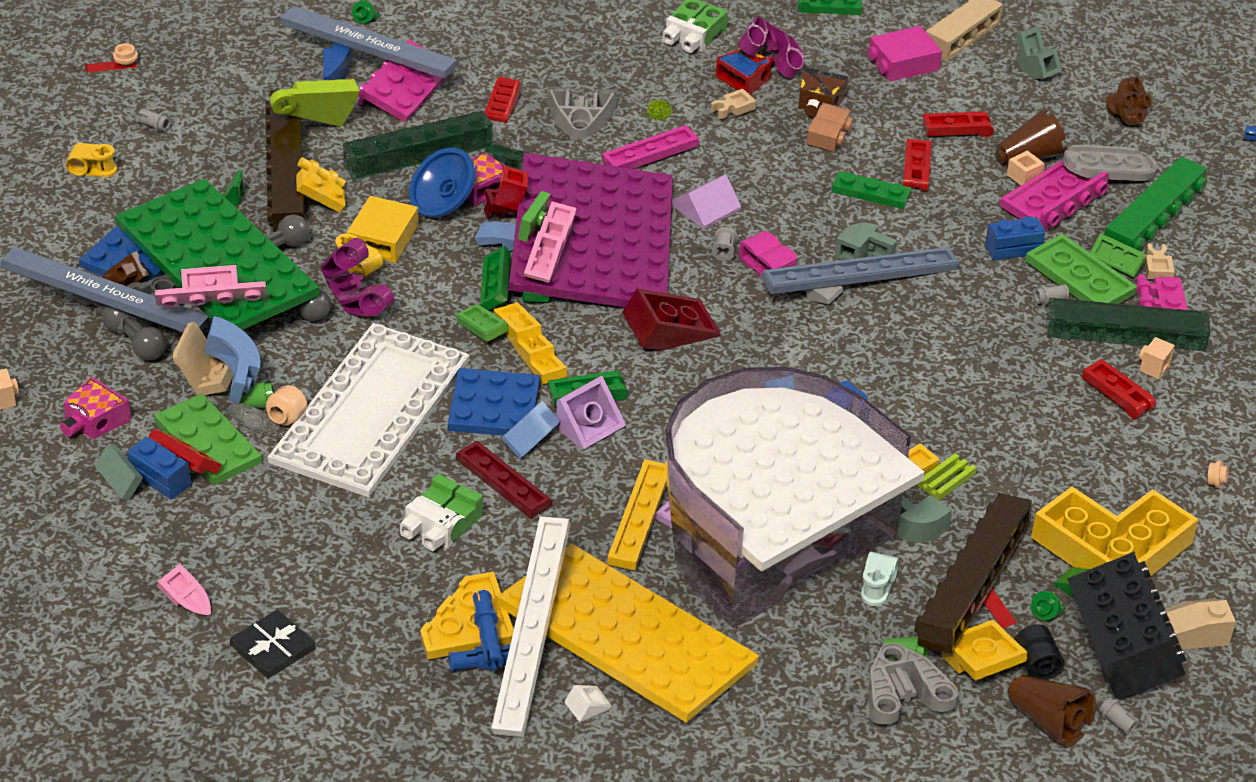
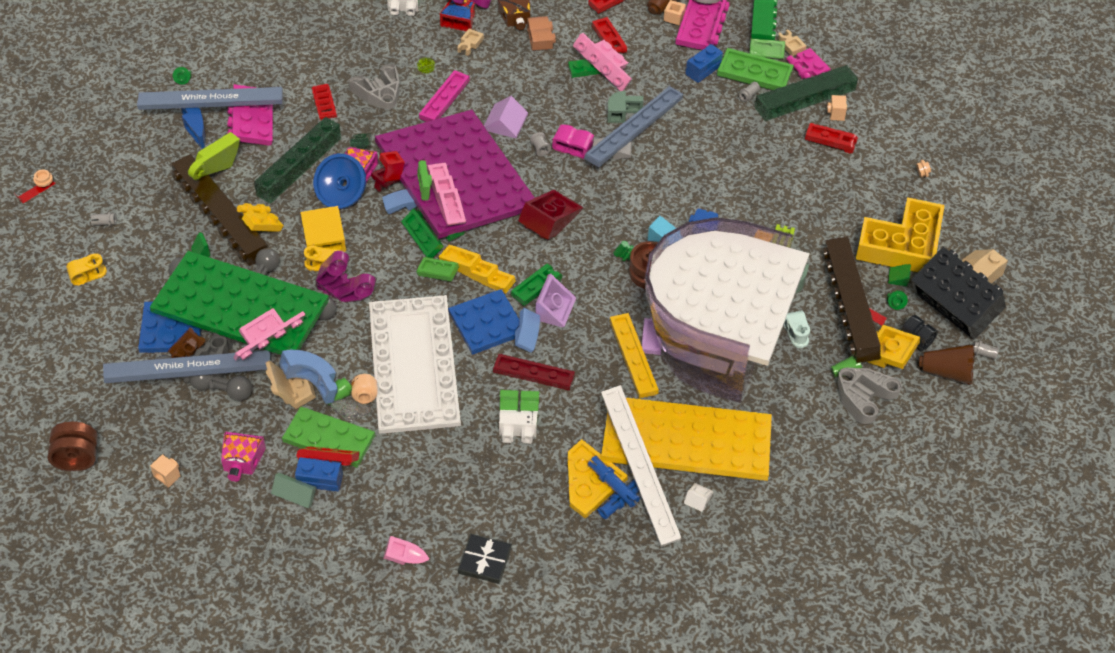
camera: 30 degrees left, 10 degrees up
none -> bright pink bracket [573,33,631,91]

